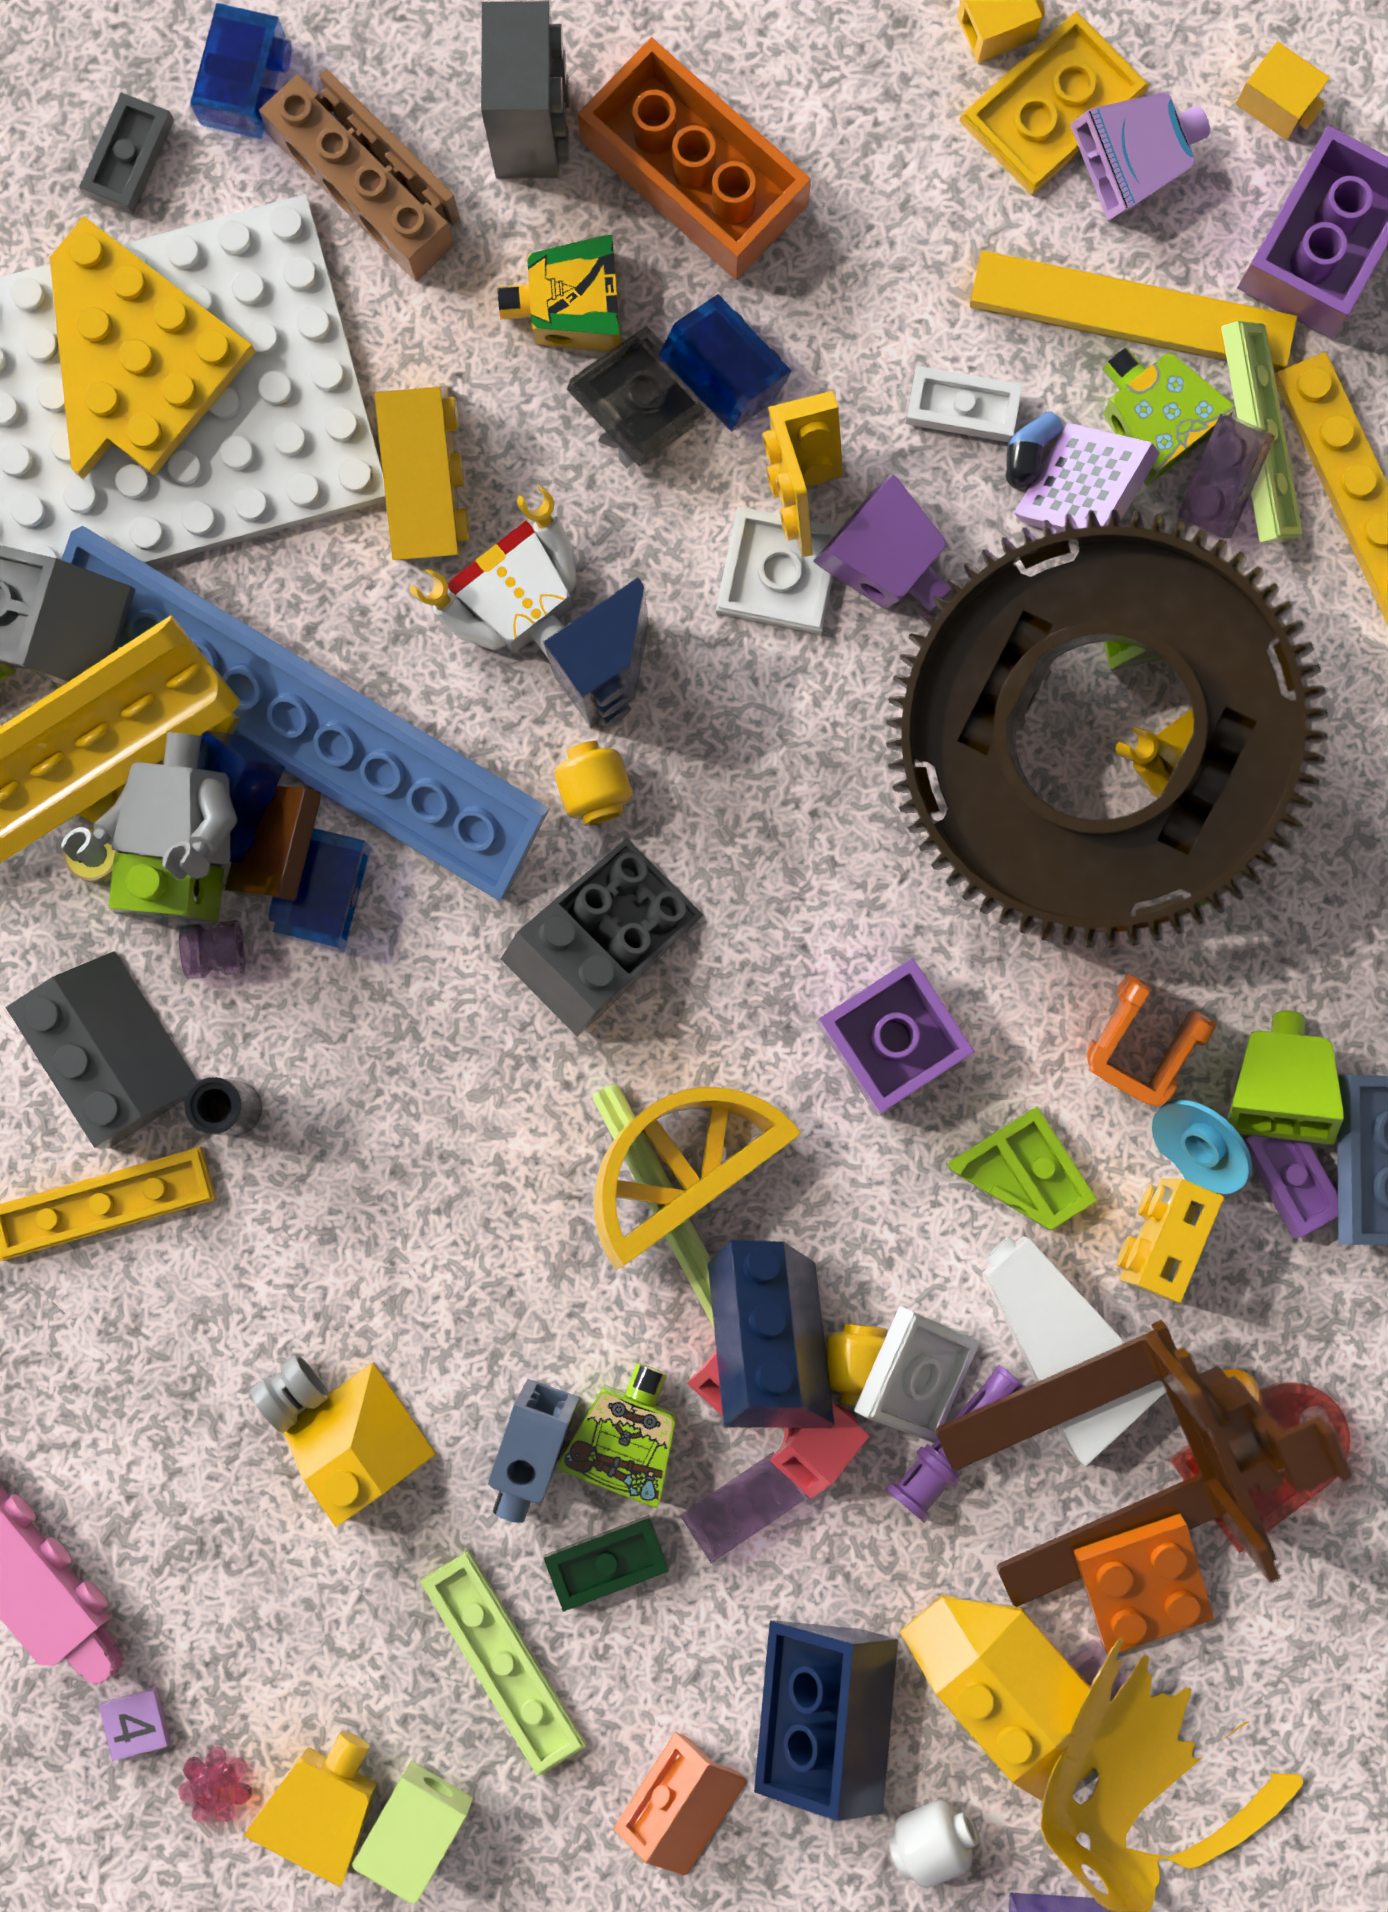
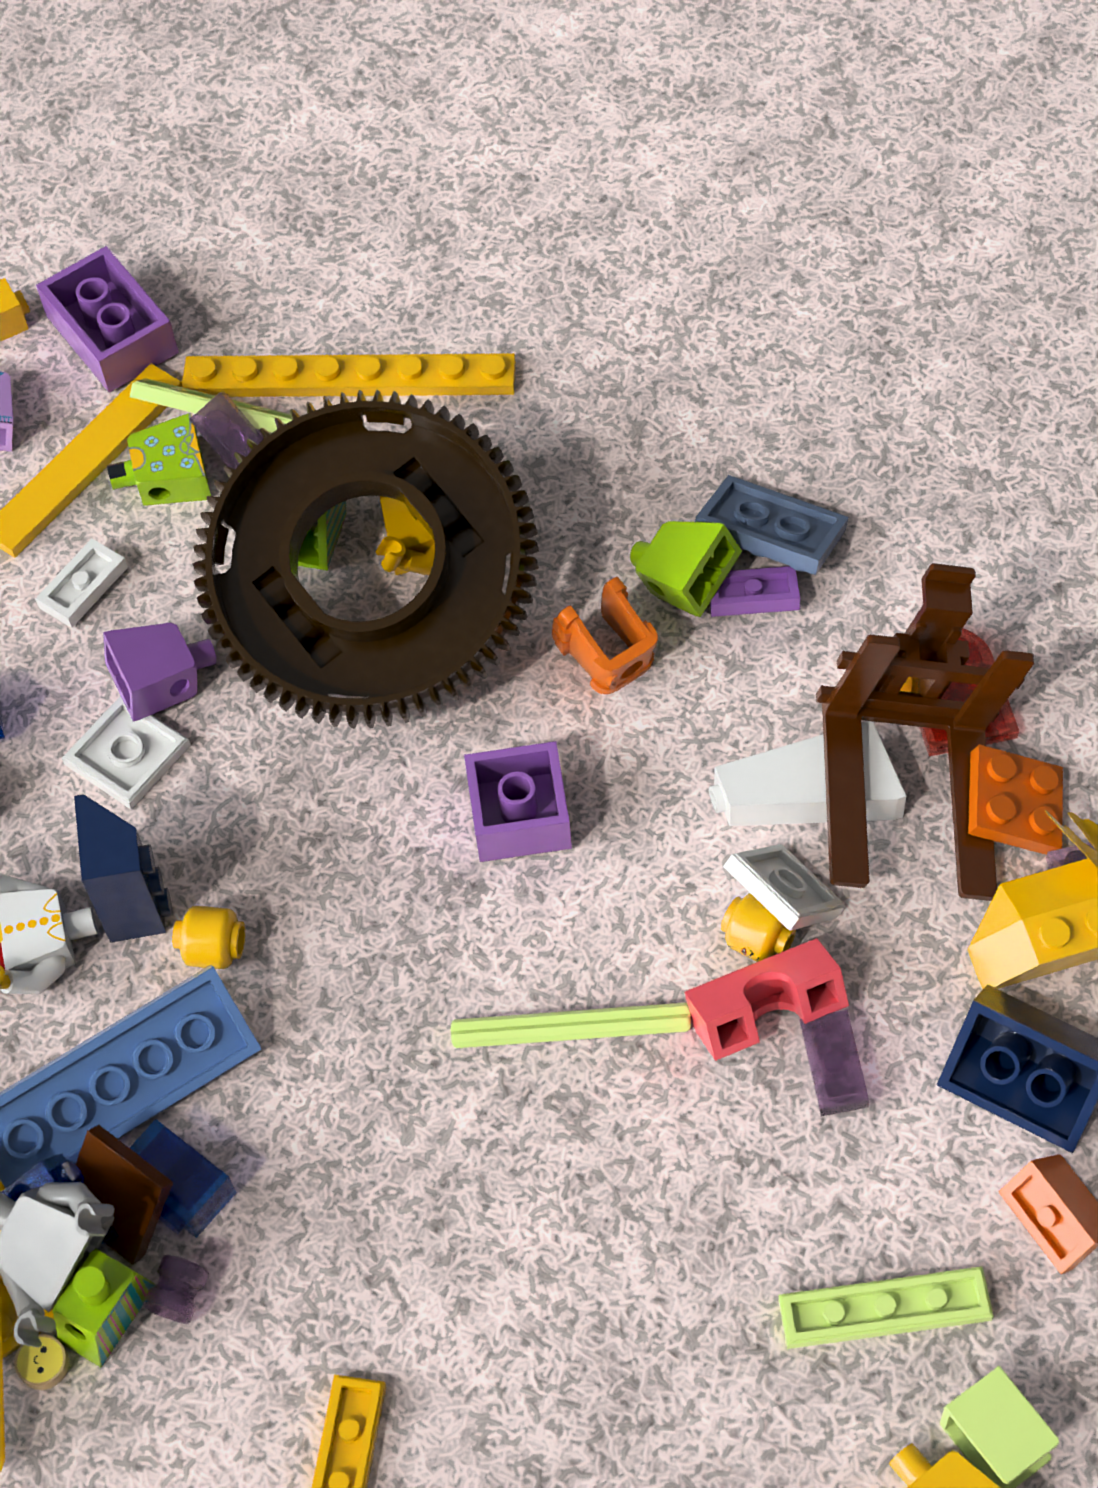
camera: 65 degrees left, 25 degrees down
dark grey slope [5,951,198,1149] -> none
black pin [185,1077,262,1136] -> none
light grey wheel [250,1354,329,1433] -> none
yellow slope [284,1362,437,1528] -> none
sand blue torso [488,1379,580,1523] -> none
dark grey slope [501,838,703,1037] -> none
dark green plate [544,1515,669,1612] -> none
torso [556,1362,677,1508] -> none
yellow window [594,1087,802,1270] -> none
dark blue slope [708,1240,835,1428] -> none
yellow bracket [762,391,843,558] -> none
medium lavender pin [886,1365,1025,1523] -> none
lime wing [945,1106,1098,1230] -> none
arm [1005,411,1063,490] -> none
tile [1014,423,1160,533] -> none
yellow piece [1116,1178,1224,1304] -> none
medium azure dish [1152,1100,1252,1194] -> none

